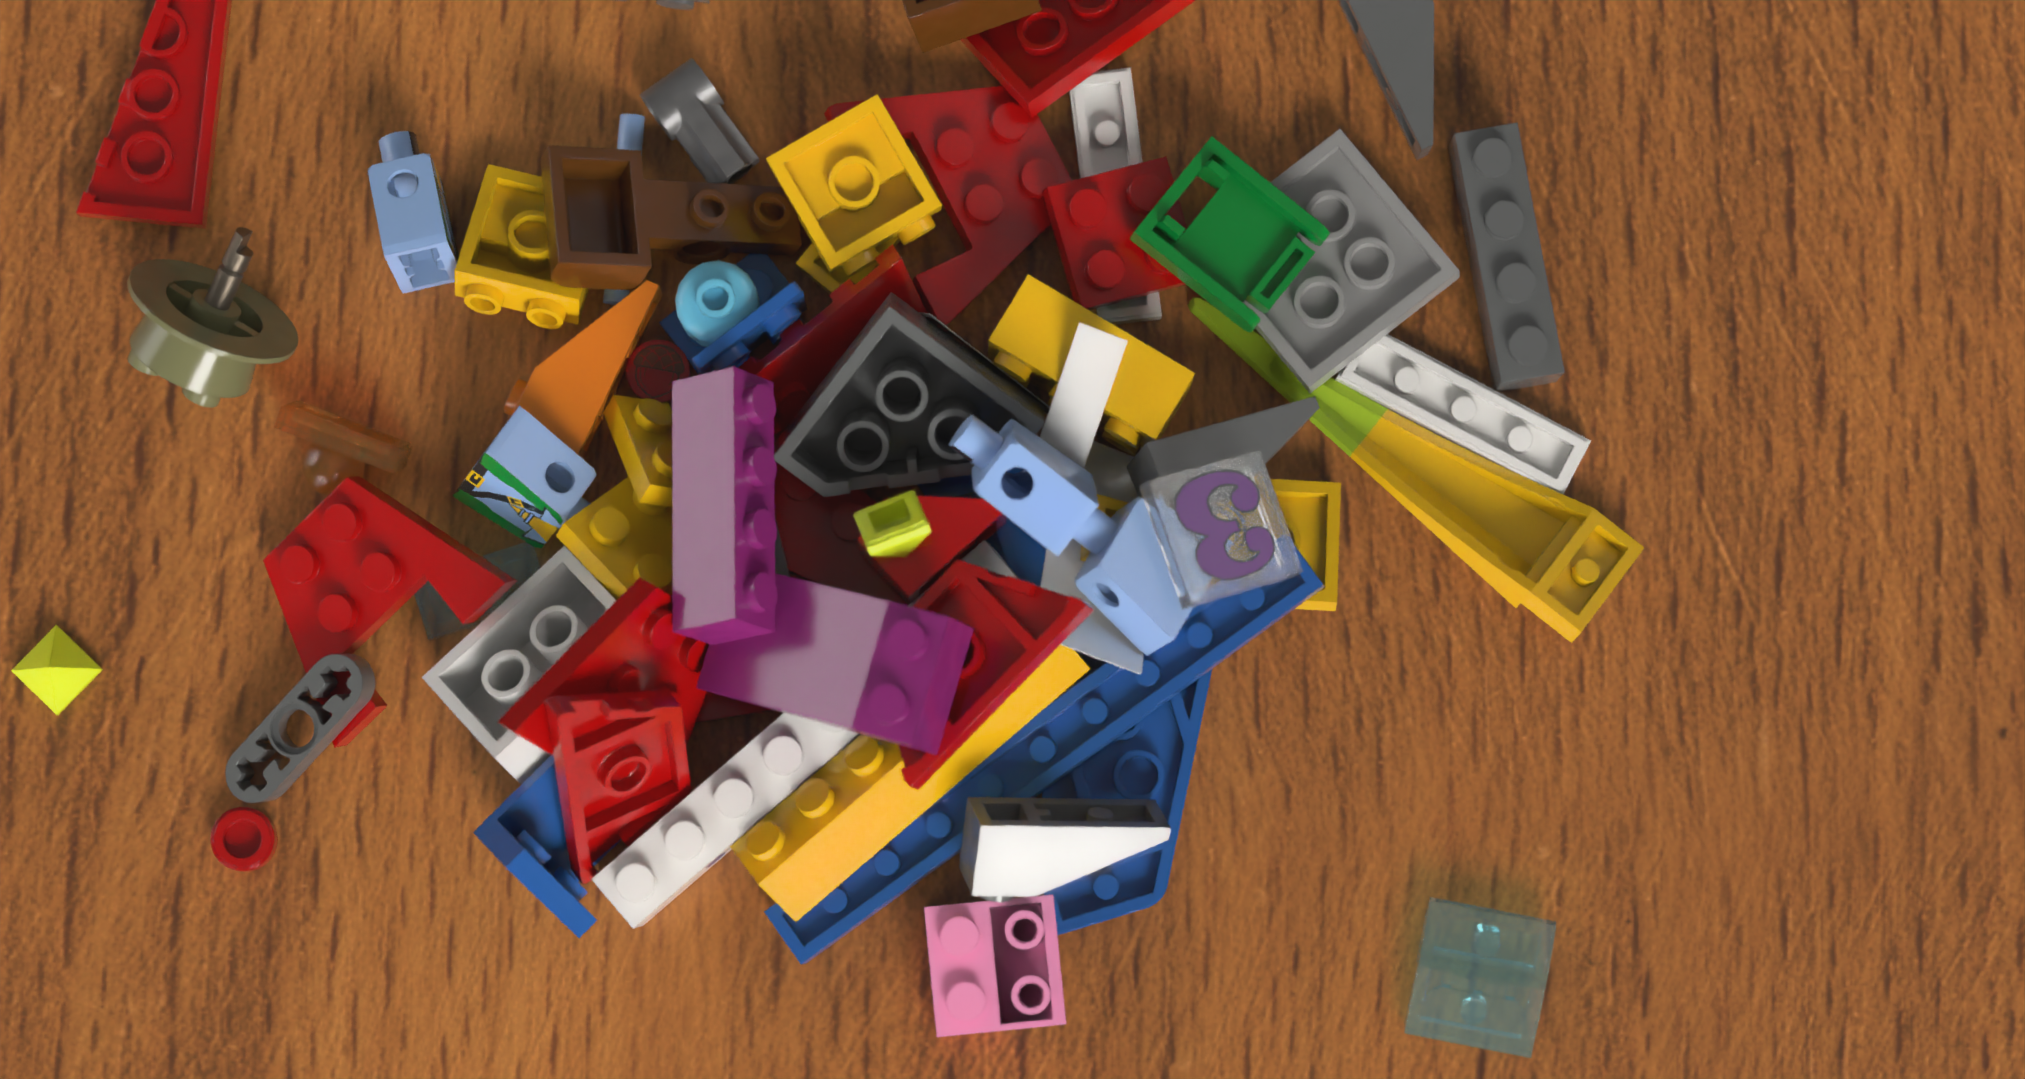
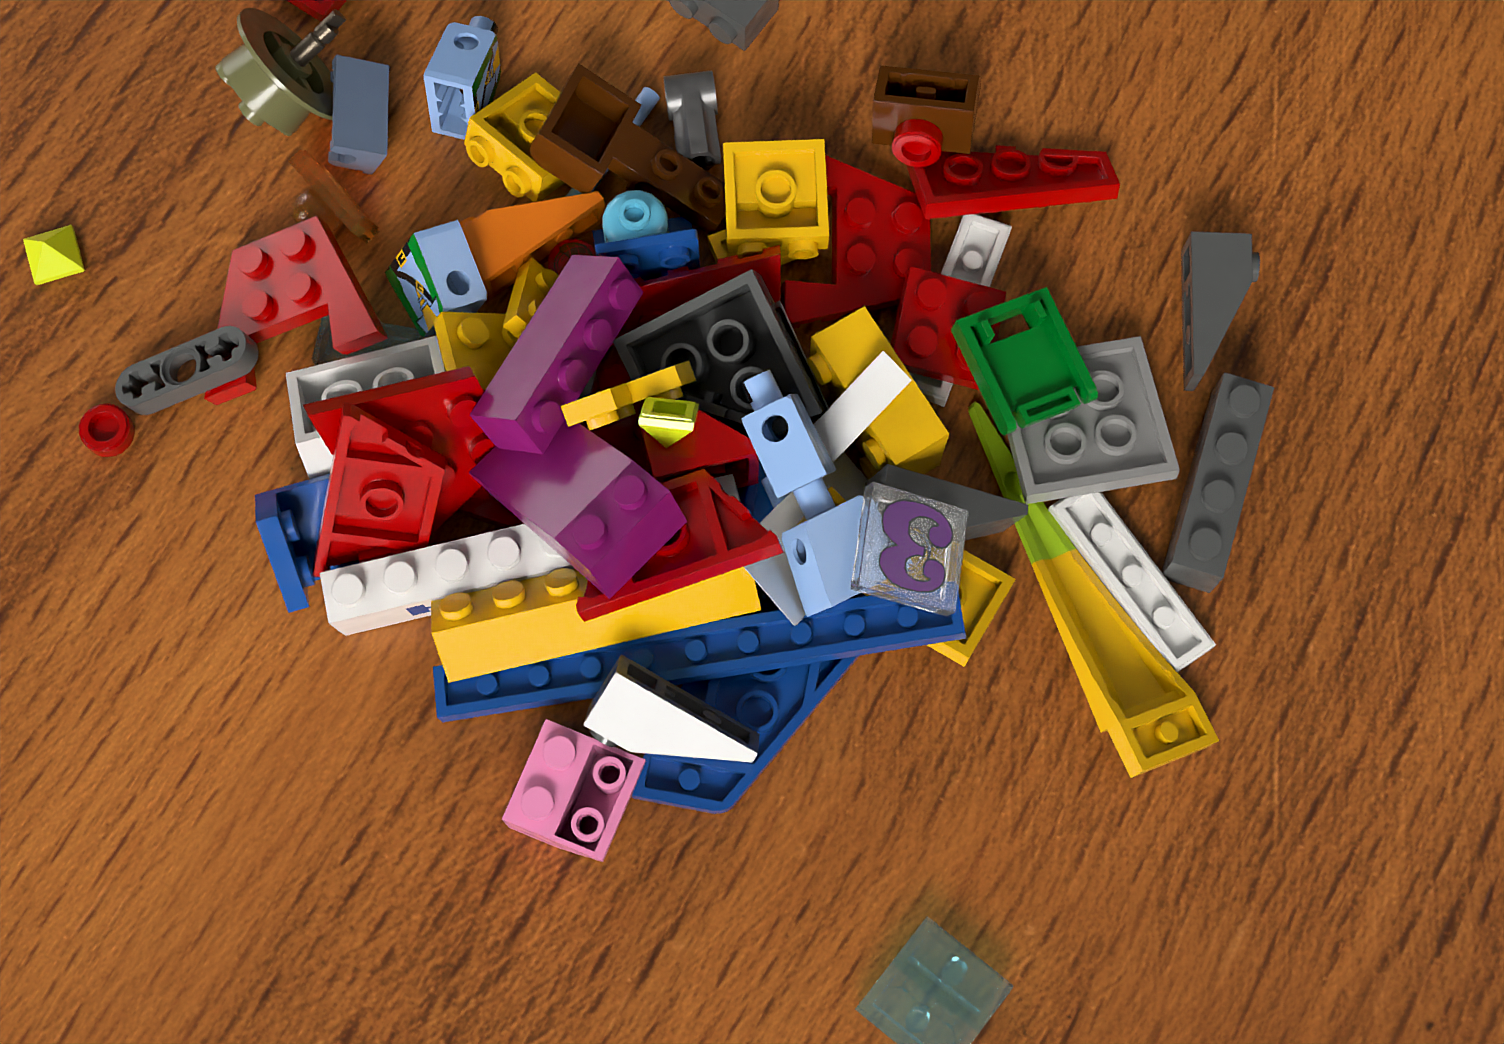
camera: 30 degrees right, 10 degrees down
none -> sand blue hinge [328,55,389,175]
none -> yellow plate [561,361,696,431]
none -> red tile [892,119,944,167]

